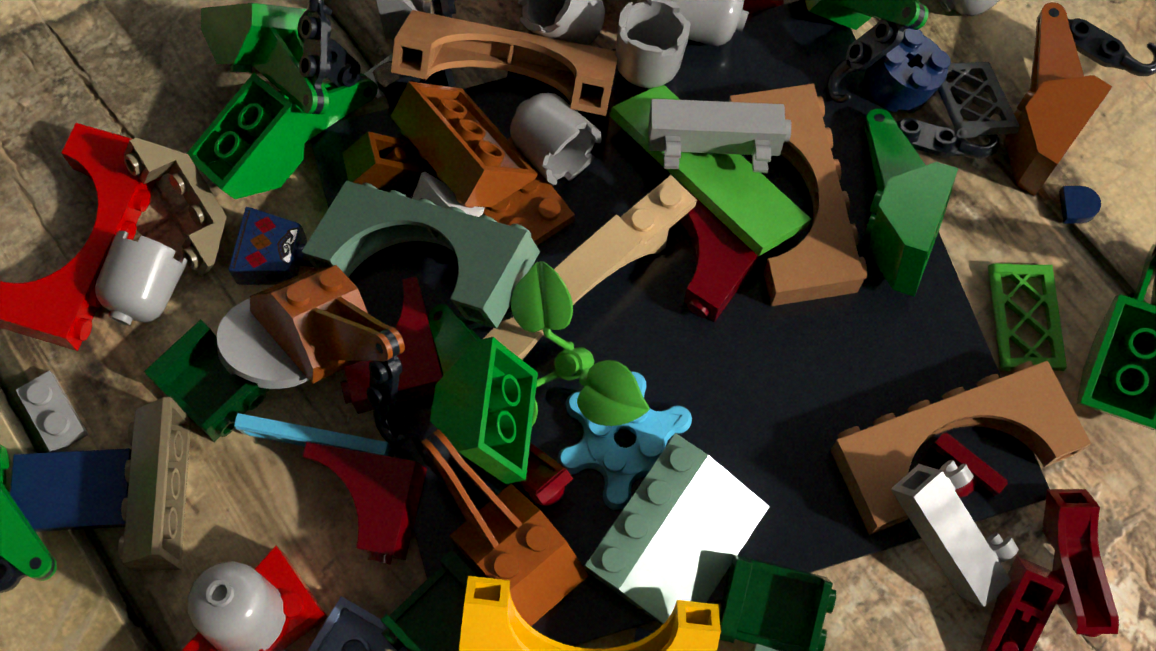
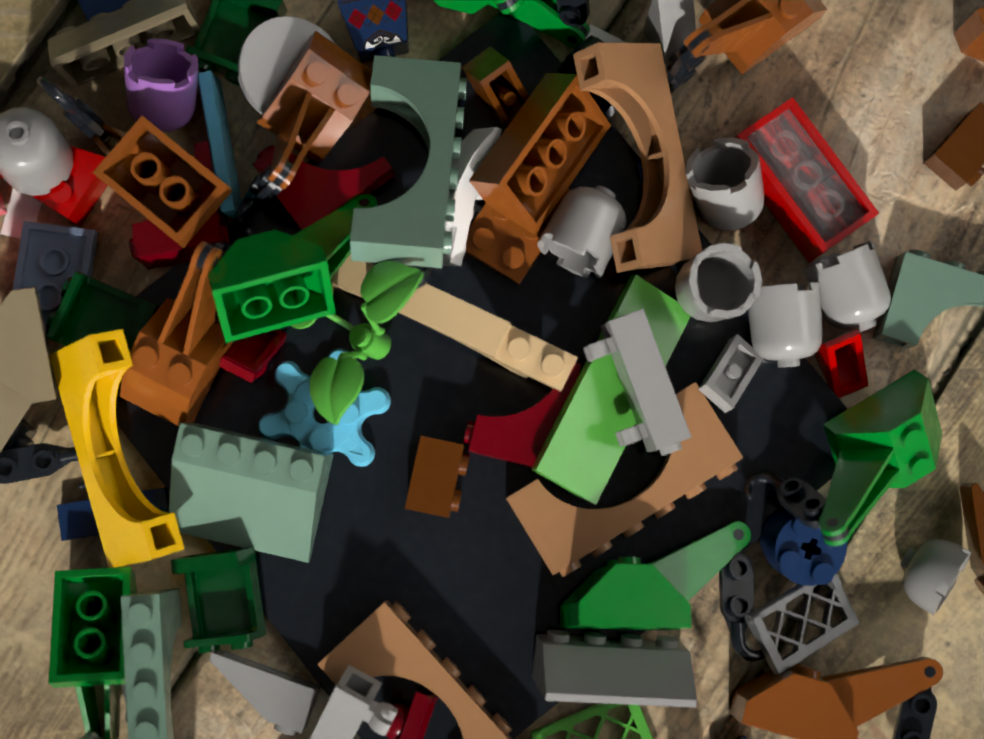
camera: 70 degrees right, 15 degrees up
none -> dark orange slope [37,77,232,248]
none -> medium lavender cylinder [124,39,199,132]
none -> light grey slope [209,649,321,736]
none -> reddish brown brick [405,436,470,518]
none -> light grey slope [532,630,697,708]
none -> light grey plate [698,334,764,413]

